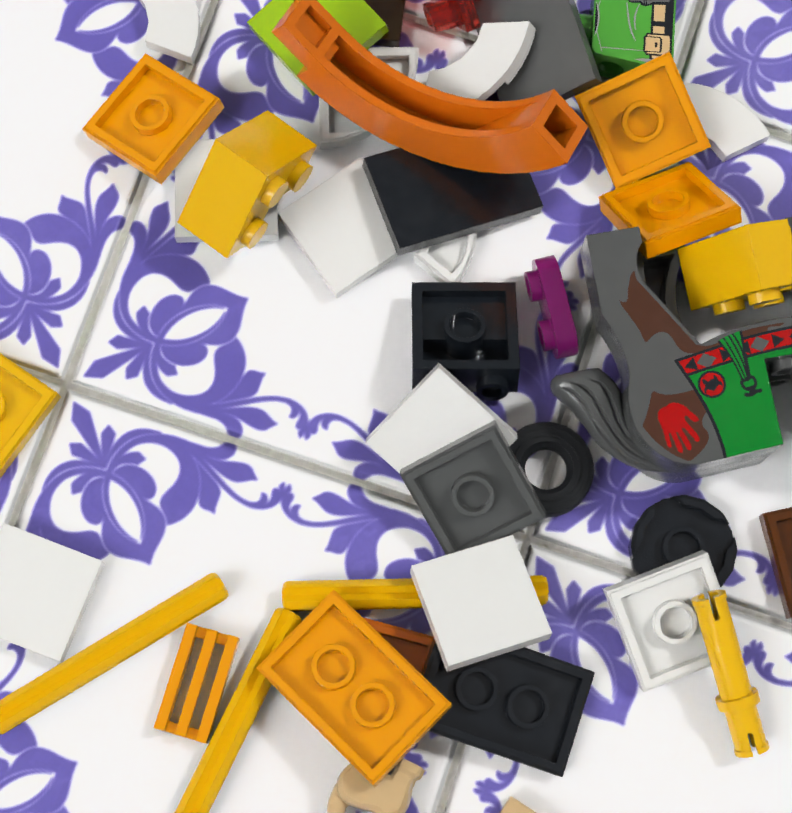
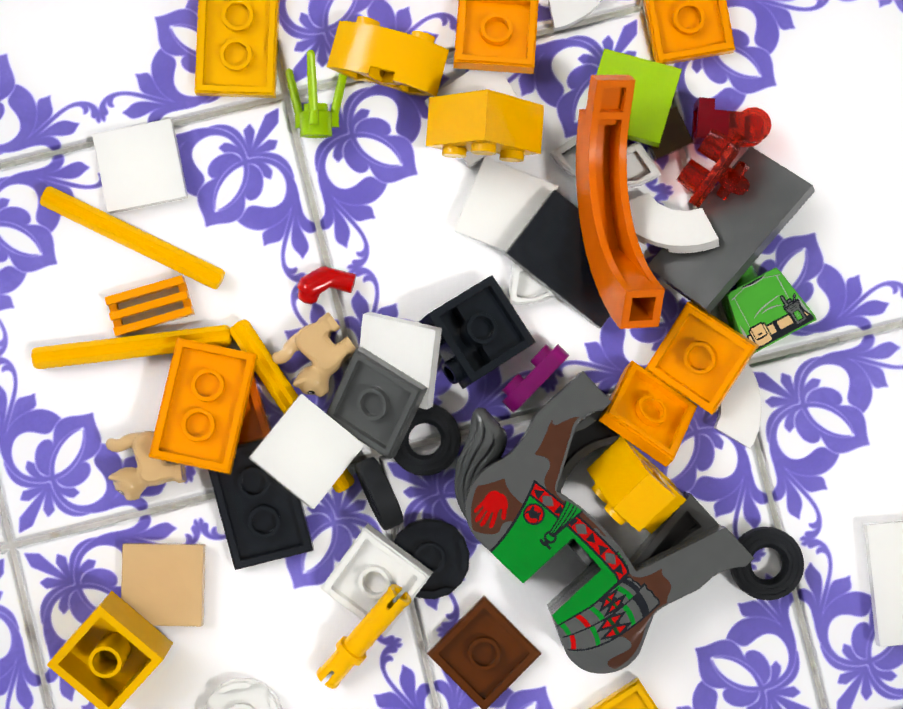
camera: 60 degrees right, 10 degrees up
none -> tan animal [272,312,356,397]
none -> lime plant [285,50,347,138]
none -> red arm [297,266,356,304]
none -> yellow brick [327,16,449,96]
none -> black tyre [355,457,404,530]

